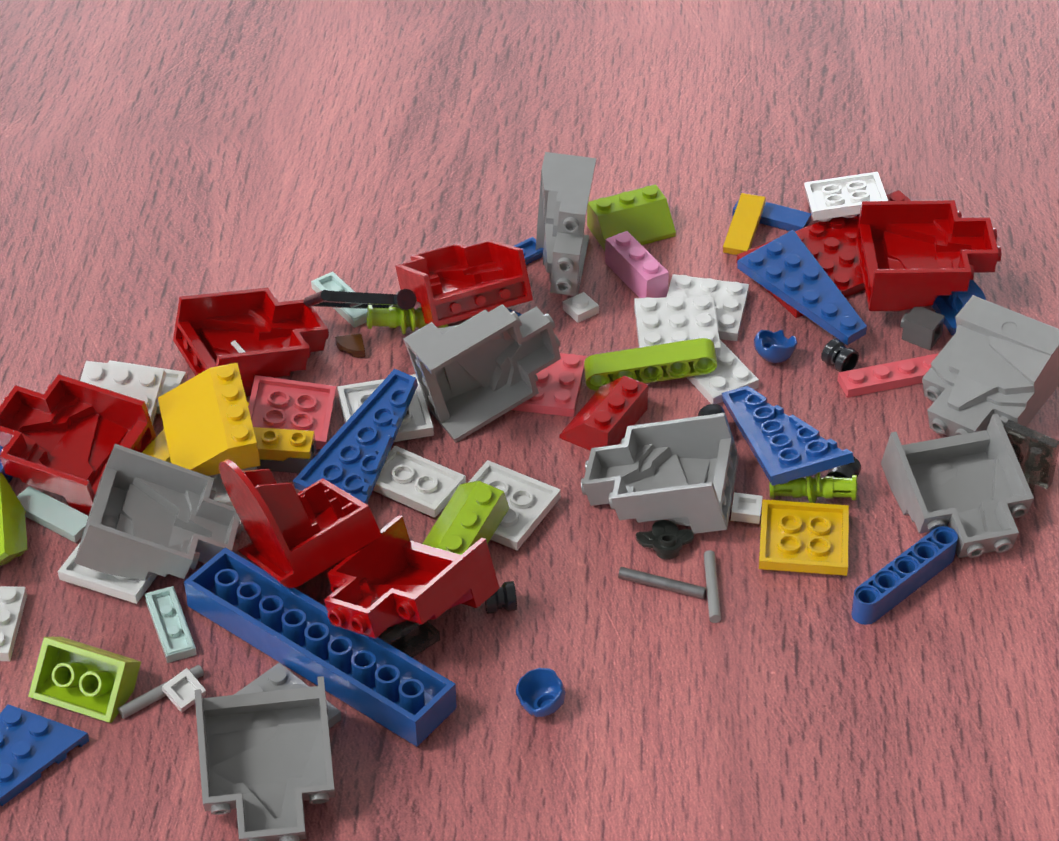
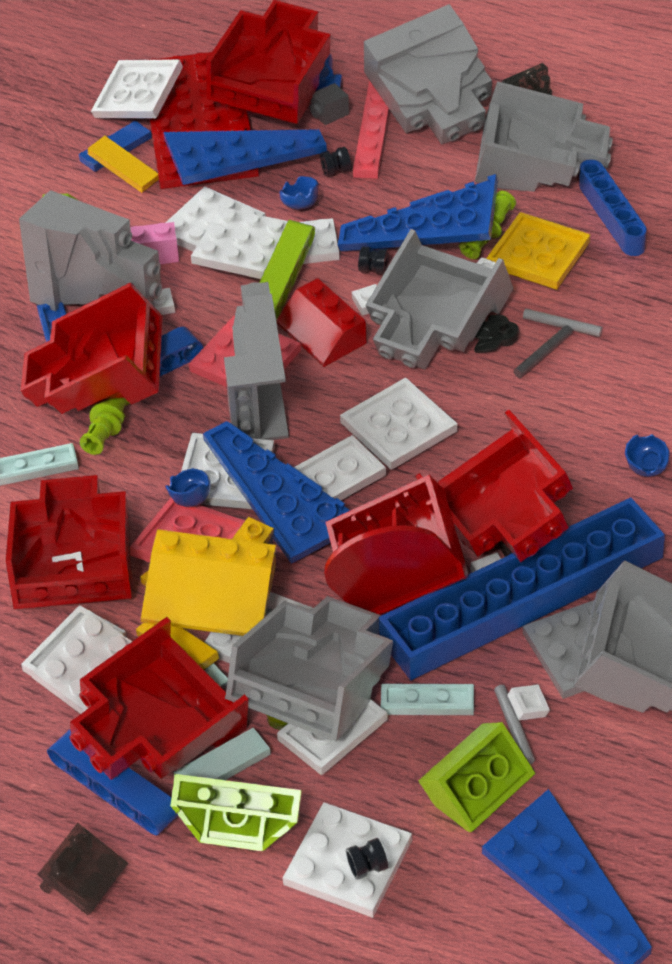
camera: 65 degrees left, 5 degrees up
black piece [304,289,416,310] -> none
reddish brown tile [335,333,366,358] -> none
lime slope [422,481,510,555] -> none
none -> blue hair [165,468,211,508]

